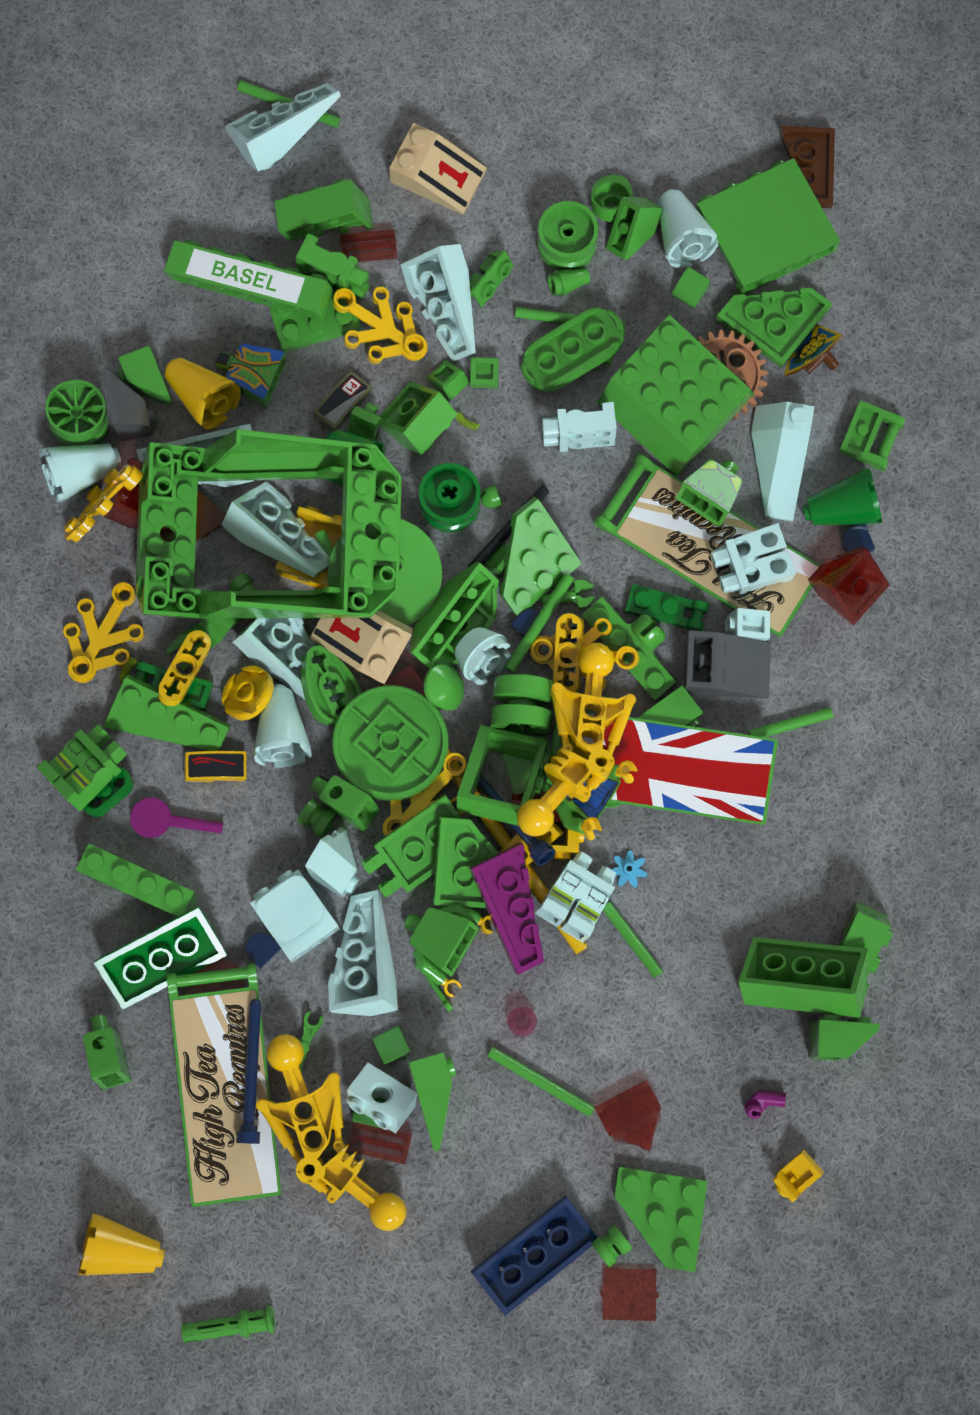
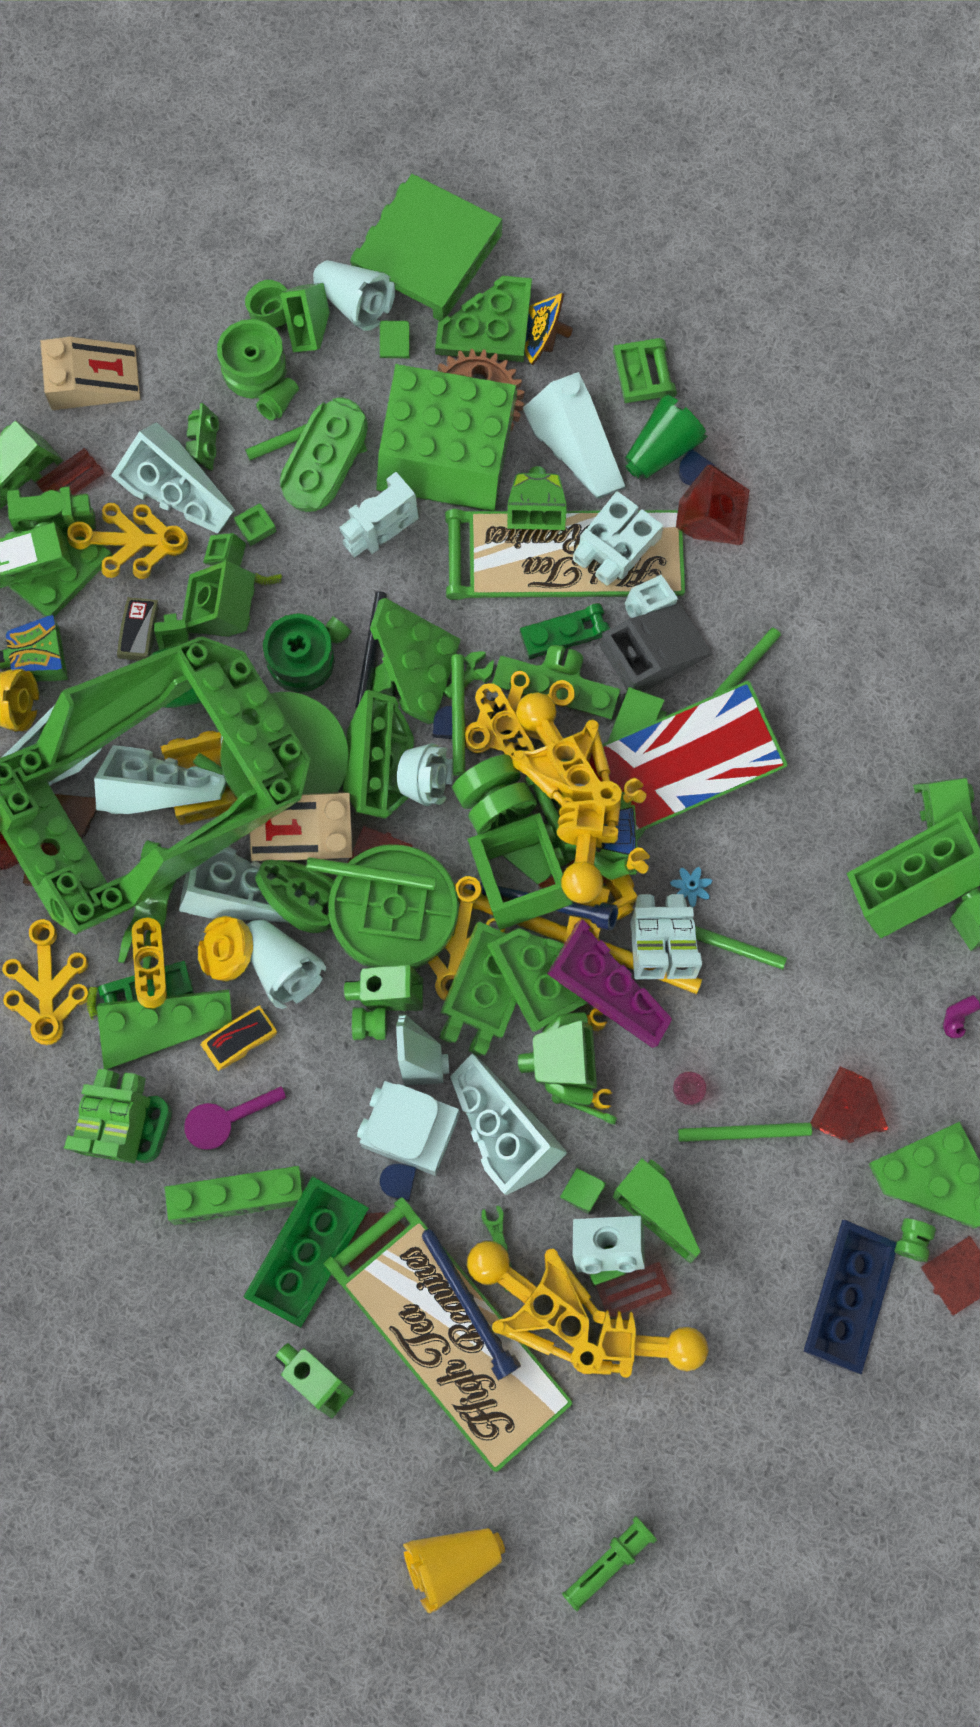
camera: 30 degrees left, 5 degrees down
bright green hat [424,664,465,711] -> none
reddish brown wing [779,125,835,209] -> none
none -> bright green bar [306,857,437,891]

